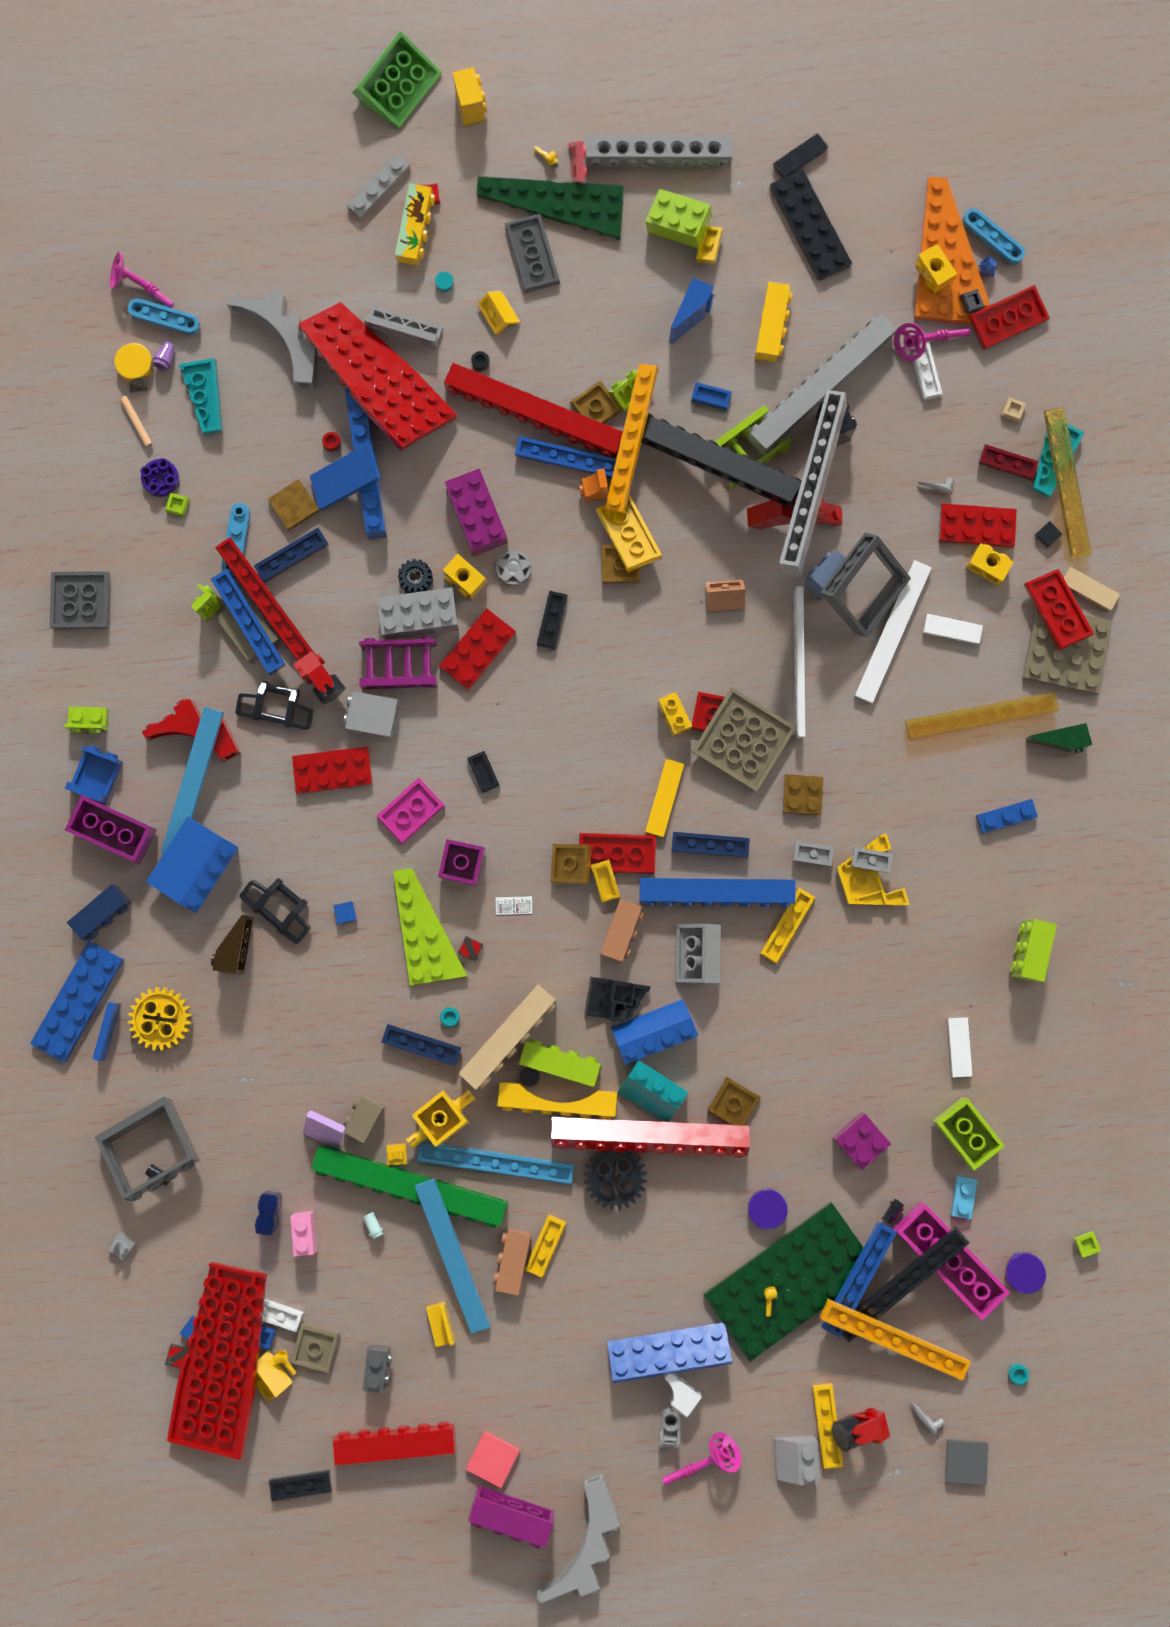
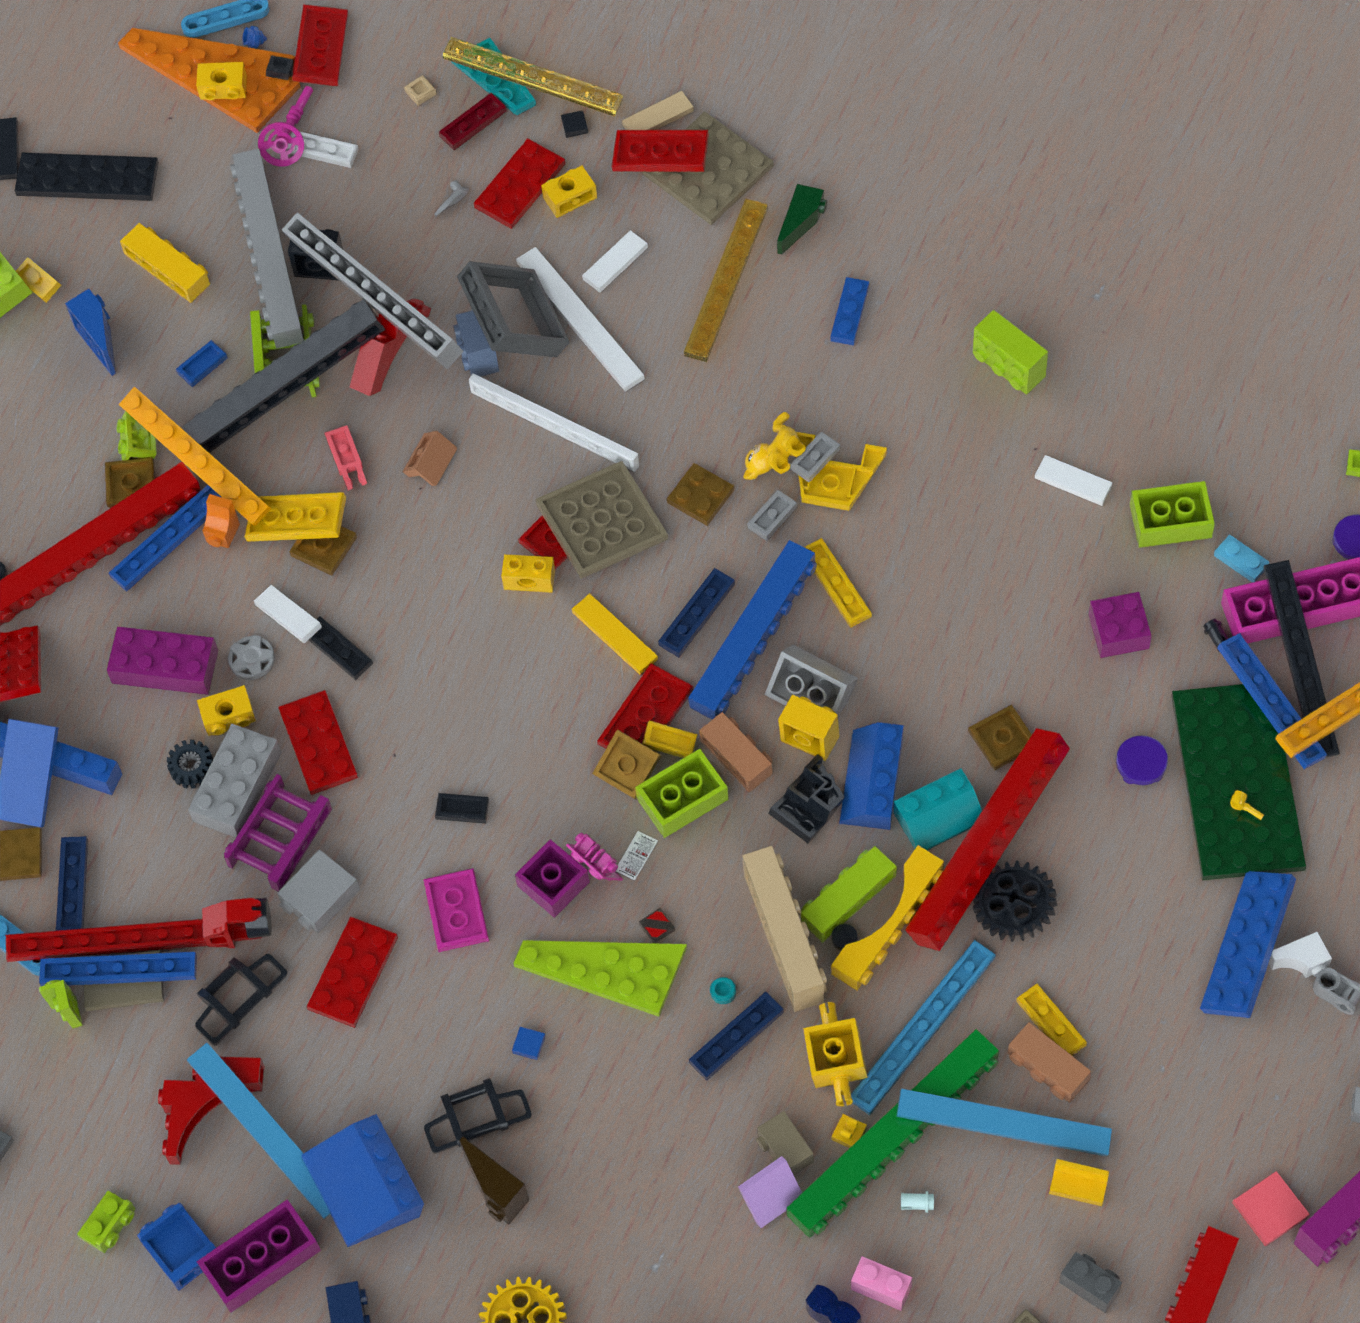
camera: 55 degrees left, 20 degrees down
none -> white tile [254,585,322,643]
none -> coral hinge [325,425,367,490]
none -> dark pink hinge [566,832,623,881]
none -> lime brick [635,749,729,838]
none -> yellow animal [743,412,806,480]
none -> yellow brick [778,695,840,761]

